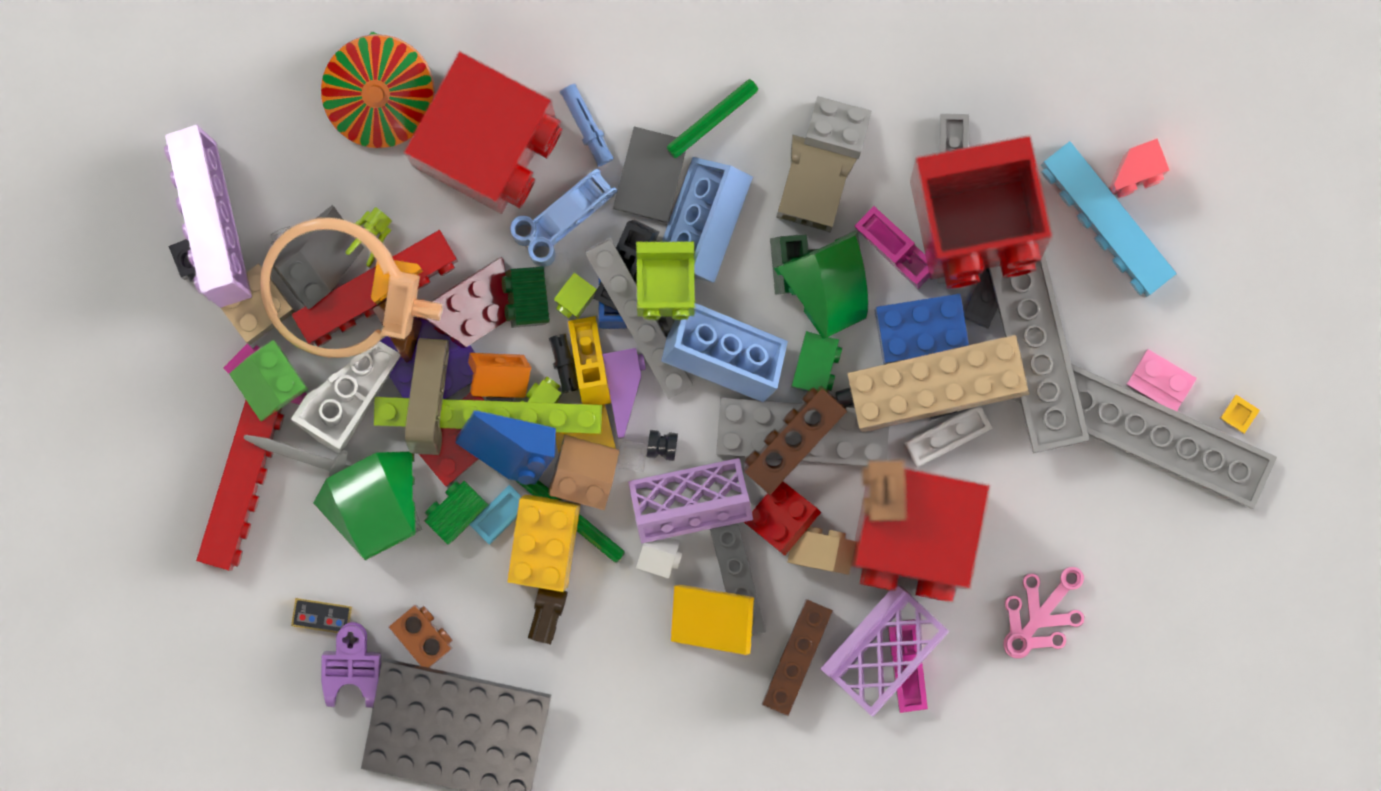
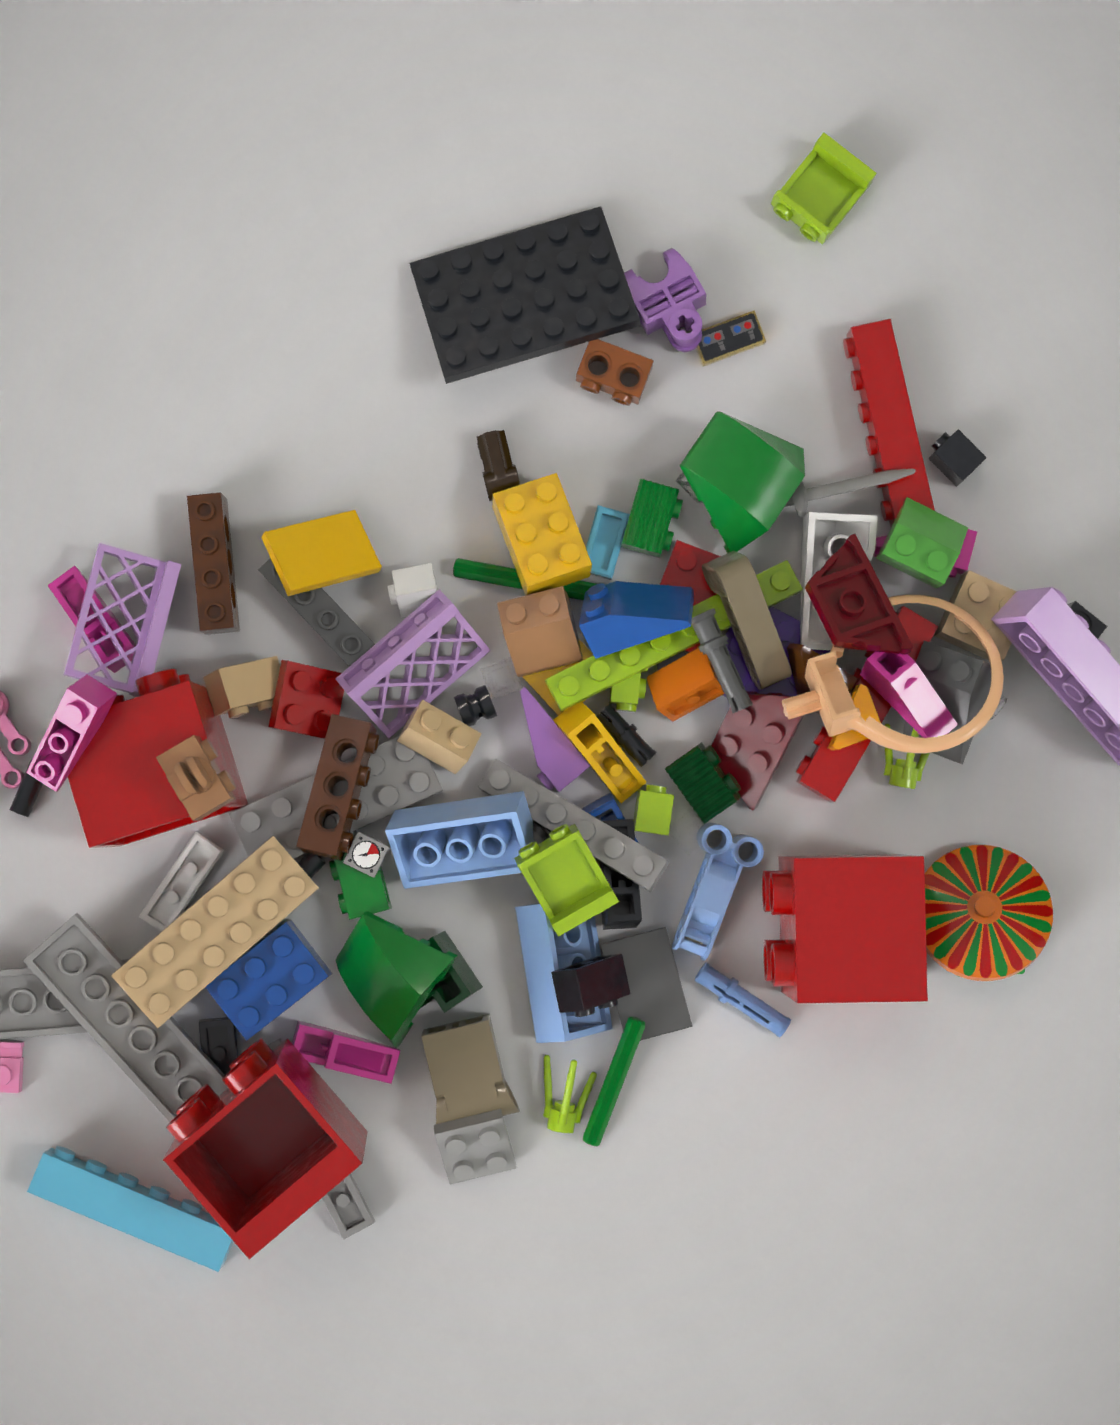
camera: 150 degrees right, 0 degrees up
coral slope [1109,138,1169,198] -> none
none -> black axle [9,759,43,817]
none -> dark pink slope [26,674,117,792]
none -> tile [343,832,390,878]
none -> tan brick [397,700,482,774]
none -> lime plant [543,1055,597,1133]
none -> black brick [551,954,631,1017]
none -> dark grey pin [691,608,753,713]
none -> lime panel [771,132,877,245]
none -> dark red wing [805,534,913,654]
none -> dark pink slope [860,651,958,738]
none -> black brick [928,429,987,487]

